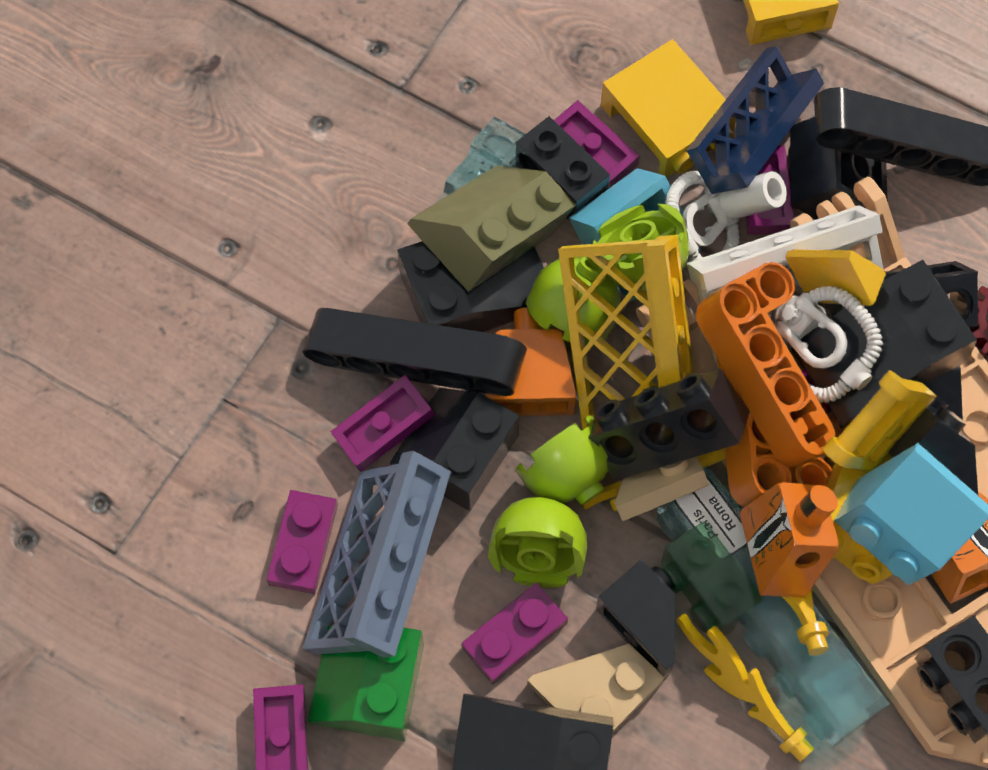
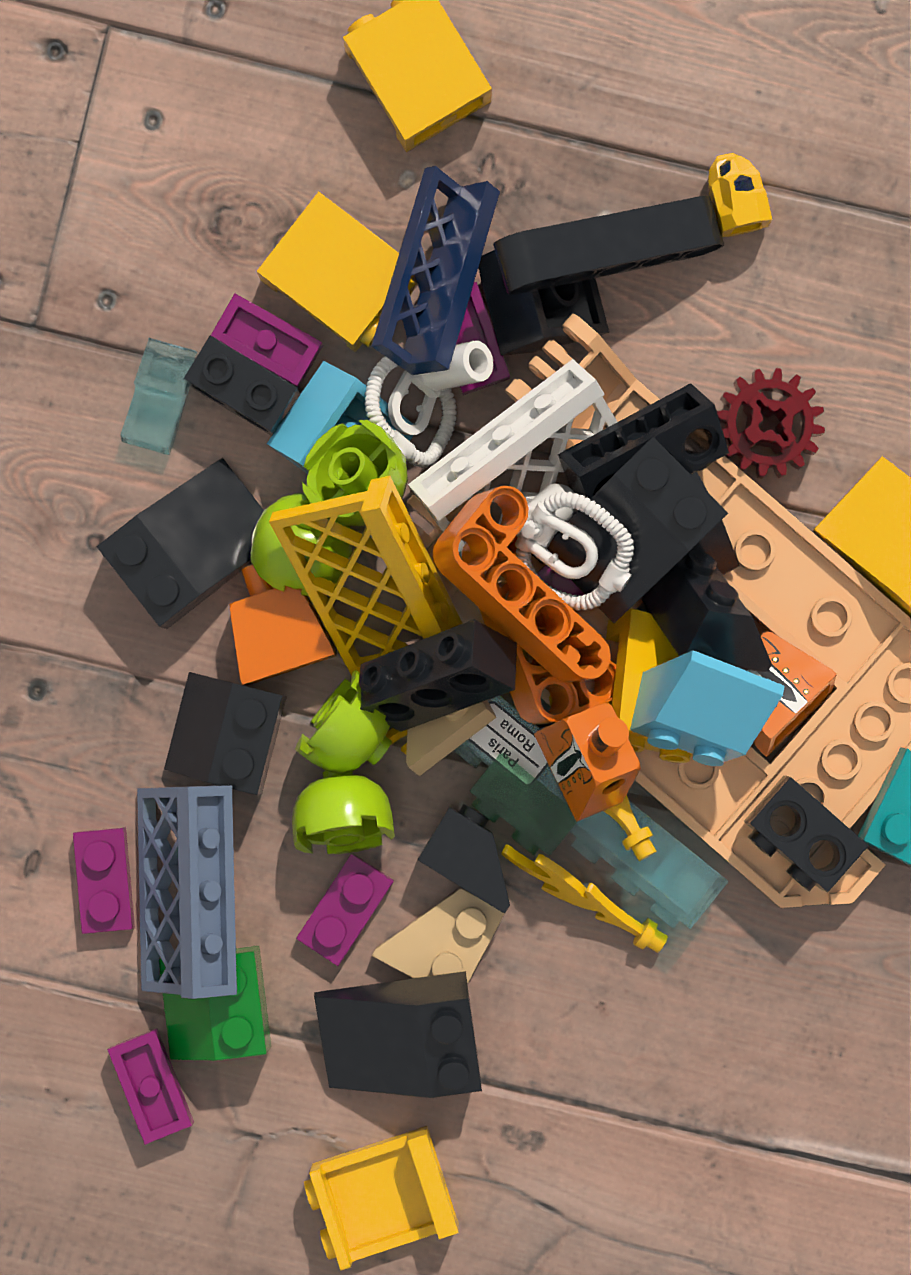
camera: 15 degrees left, 20 degrees up
black beam [302,308,527,396] -> none
magenta plate [330,375,436,472] -> none
olive slope [407,165,576,292] -> none
yellow slope [785,249,886,306] -> none
yellow plate [823,370,936,471] -> none

